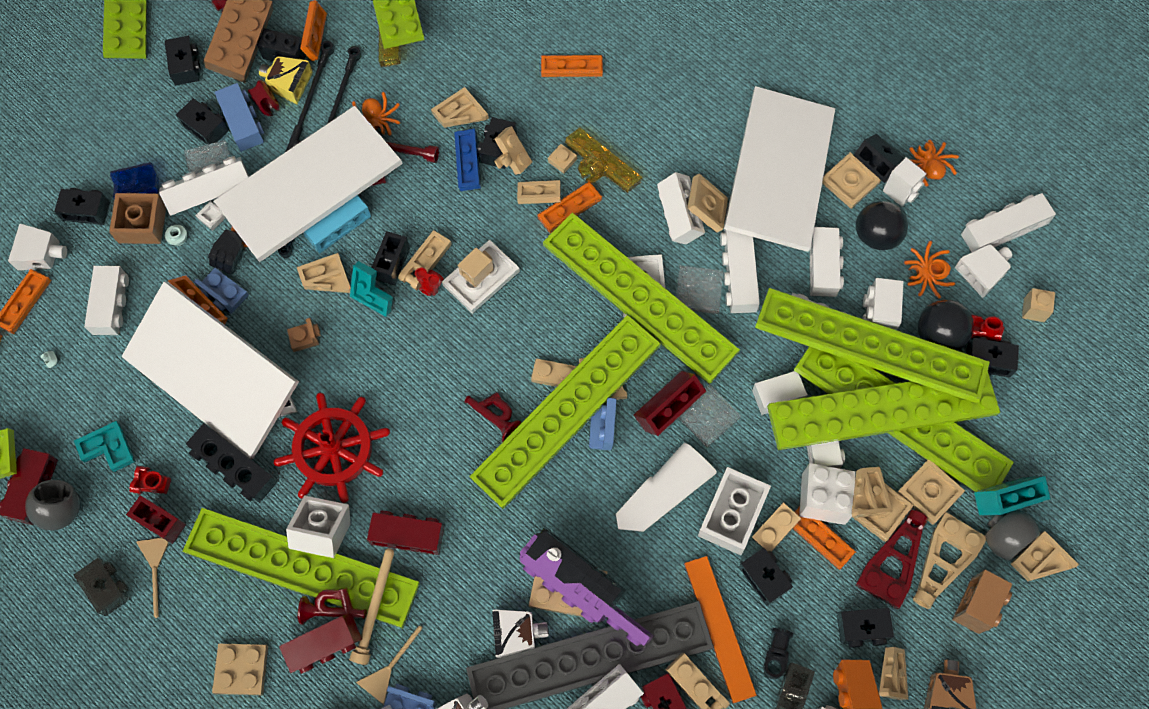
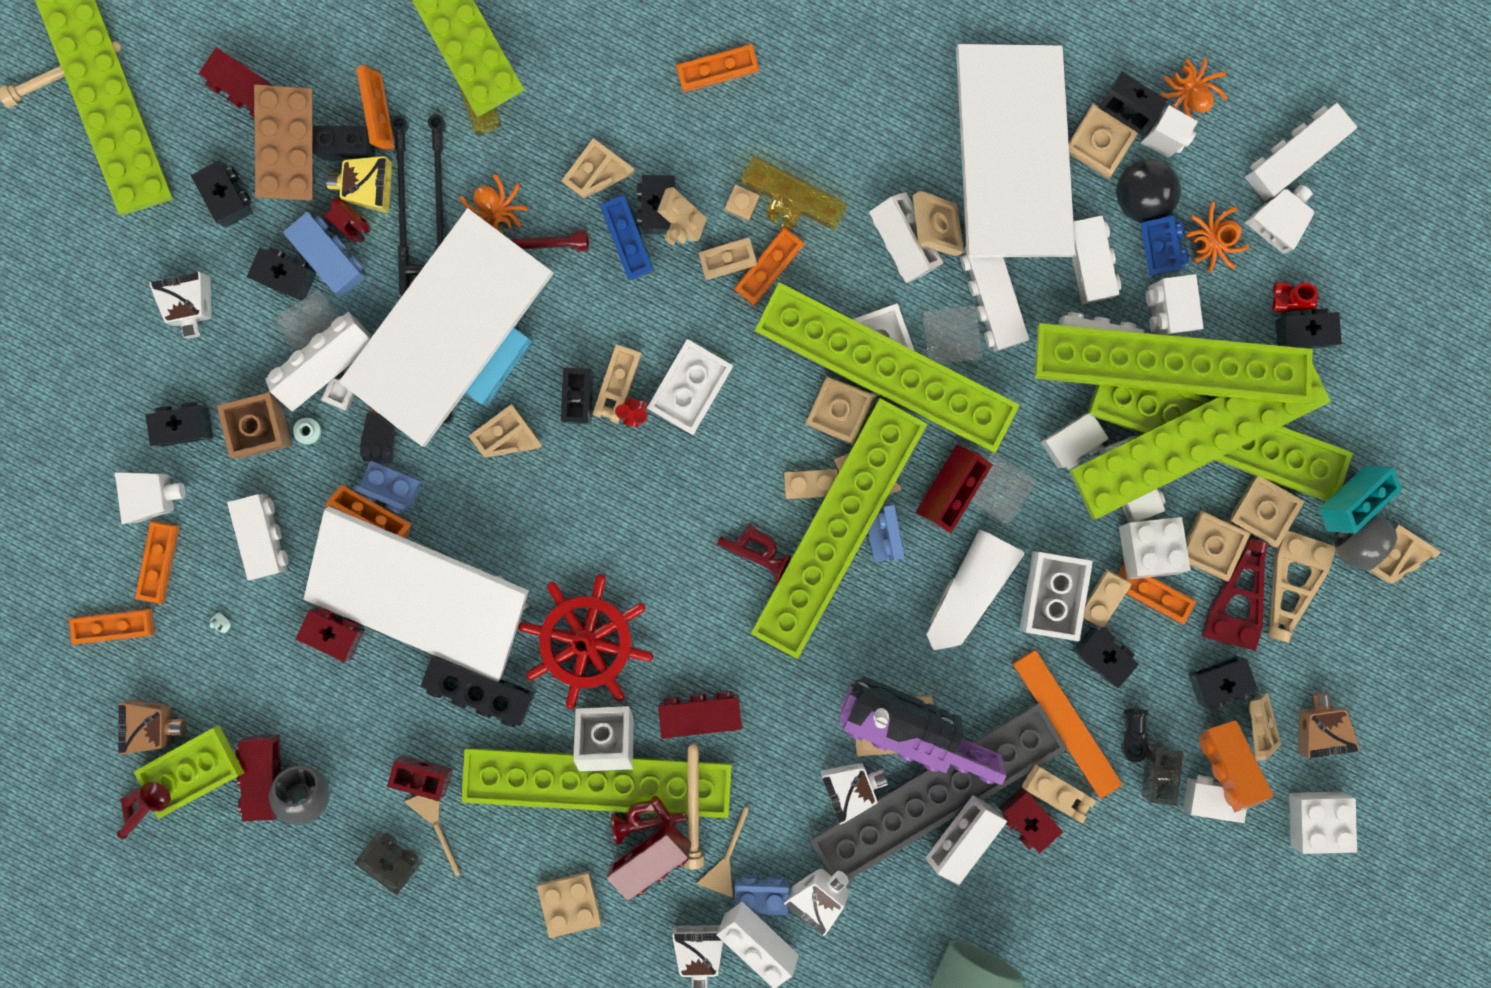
camera: 15 degrees left, 20 degrees up
teal plate [74,421,135,472] -> none
clear blue bracket [110,162,159,199] -> none
red plate [129,466,171,494] -> none
medium nougat bracket [287,318,321,352] -> none
teal plate [350,261,393,317] -> none
tan brick [458,247,494,288] -> none
tan wing [852,467,893,517] -> none
black piece [918,300,974,351] -> none
medium nougat brick [952,570,1012,634] -> none
tan brick [1022,288,1055,322] -> none
none -> white torso [149,272,212,338]
none -> dark red brick [295,607,365,662]
none -> tan plate [805,376,876,445]
none -> blue bracket [1141,216,1189,276]

